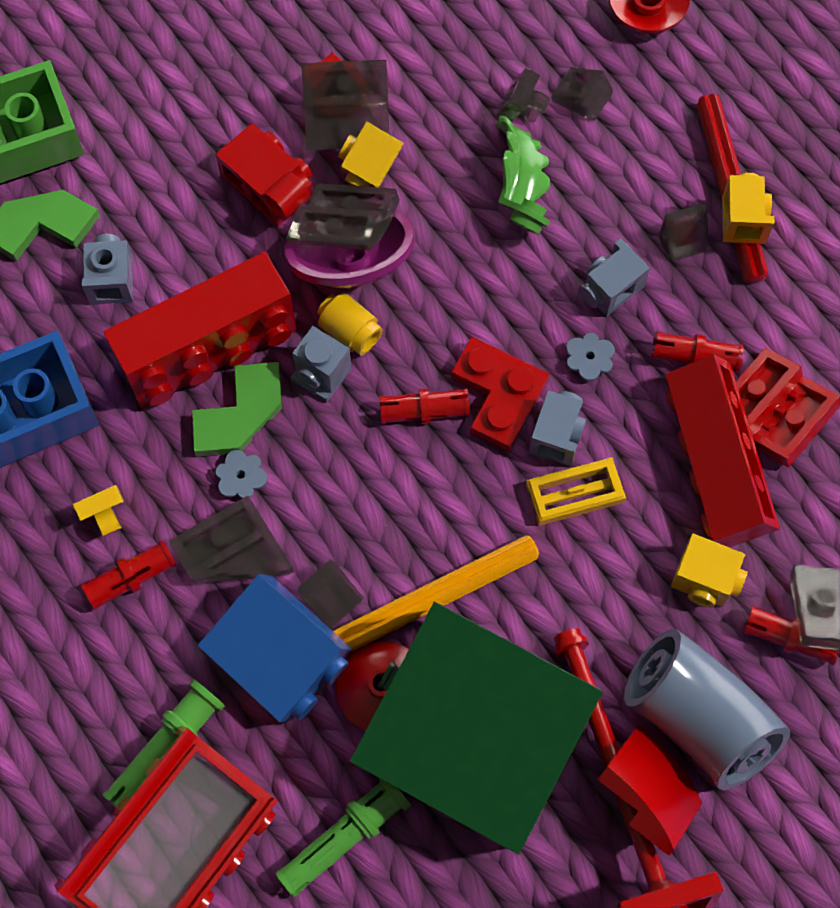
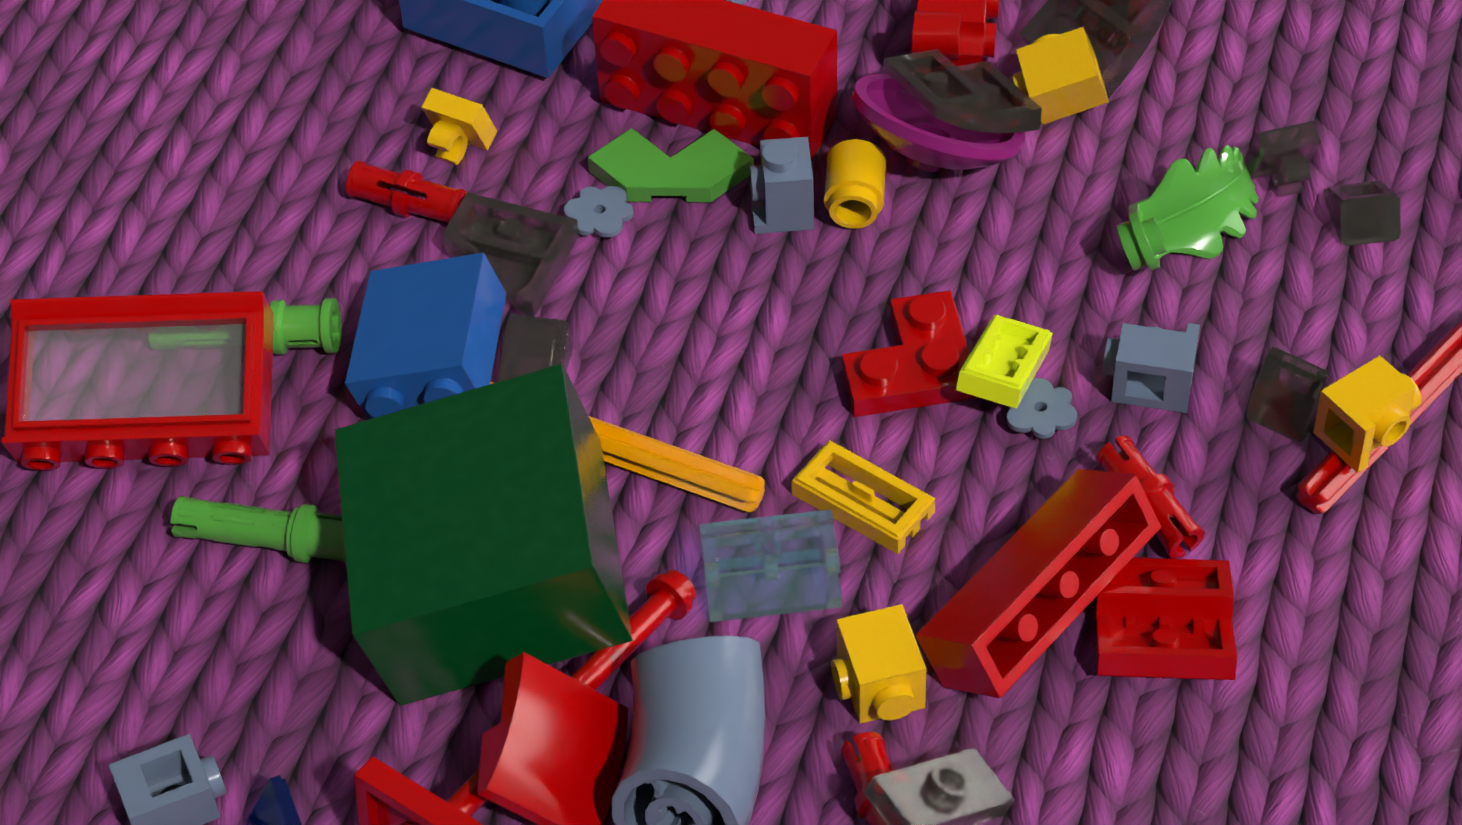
camera: 55 degrees right, 20 degrees down
red pin [379,388,470,424] -> none
sand blue brick [529,390,587,467] -> none
none -> clear light blue hinge [699,509,842,622]
none -> neon yellow plate [956,315,1053,409]

